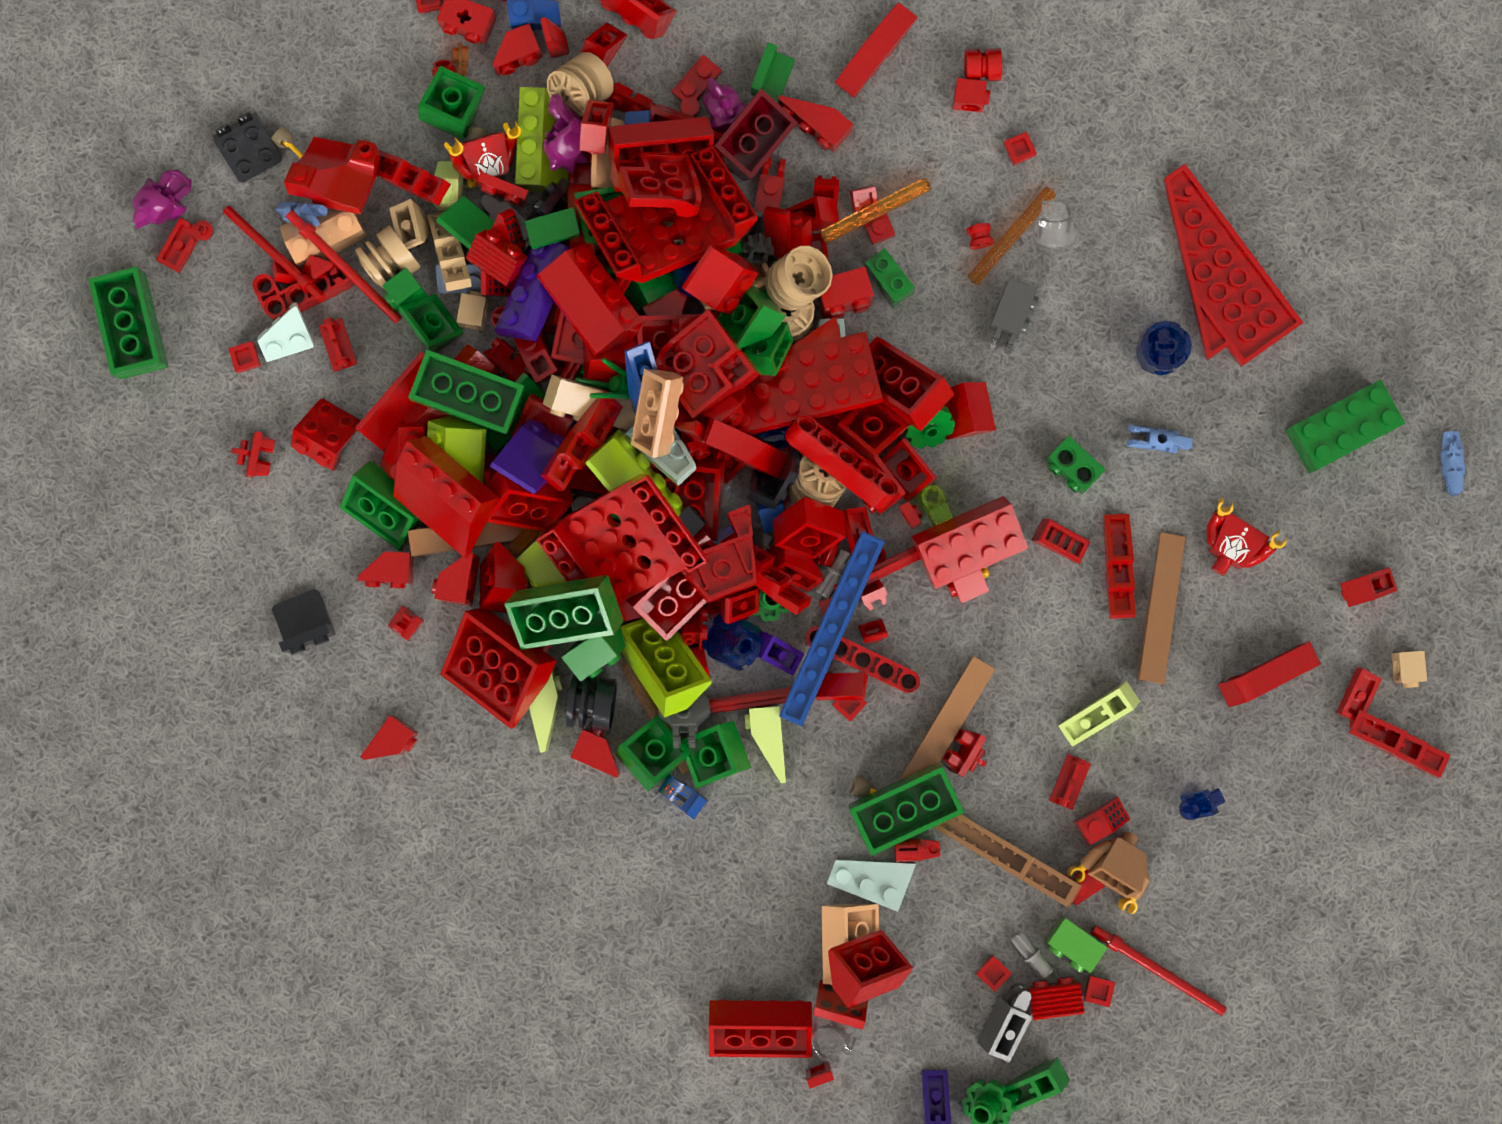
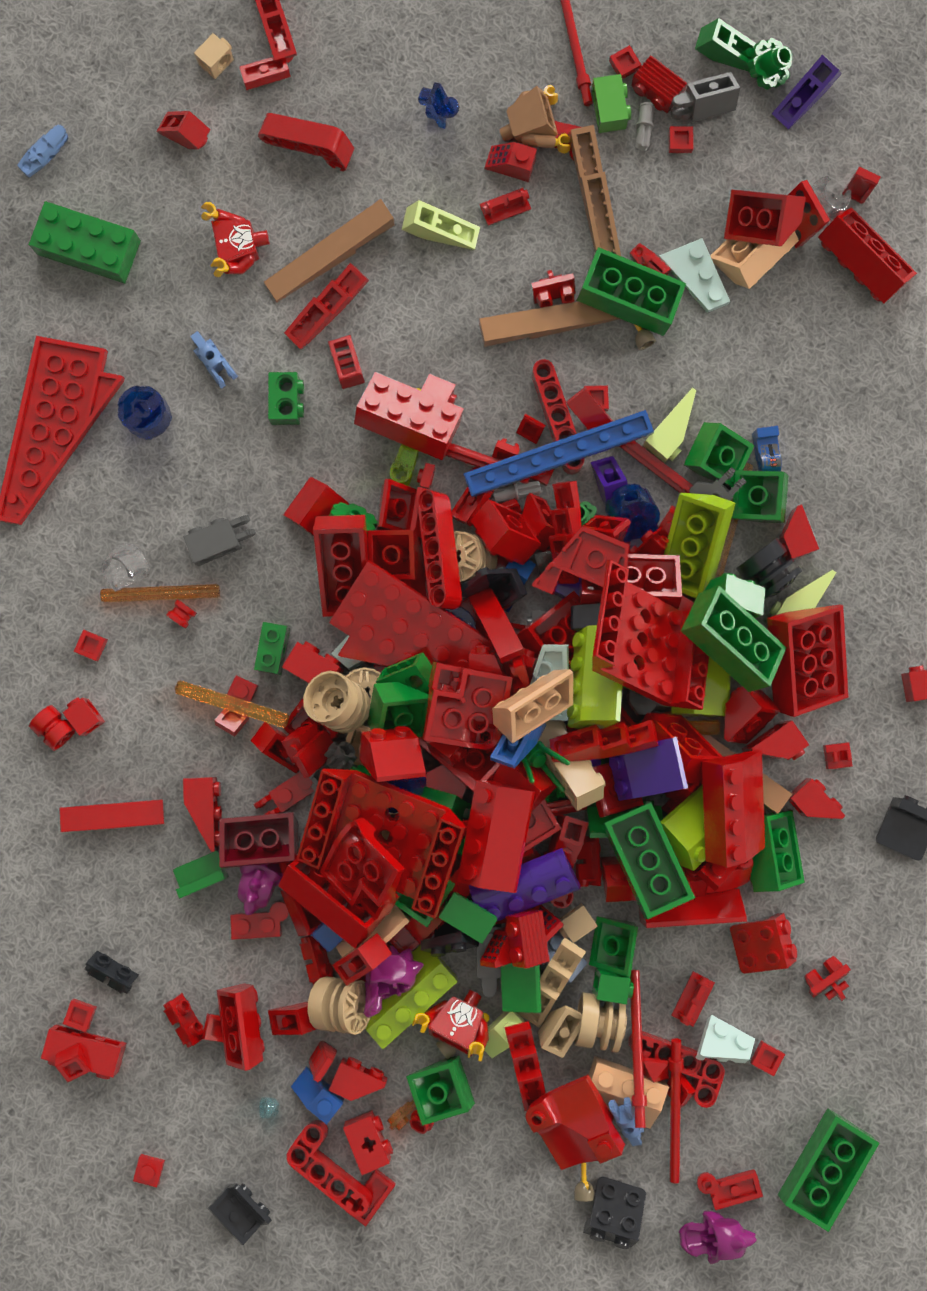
camera: 140 degrees left, 0 degrees up
red wing [477,171,529,208] -> none
red tile [813,175,839,205] -> none

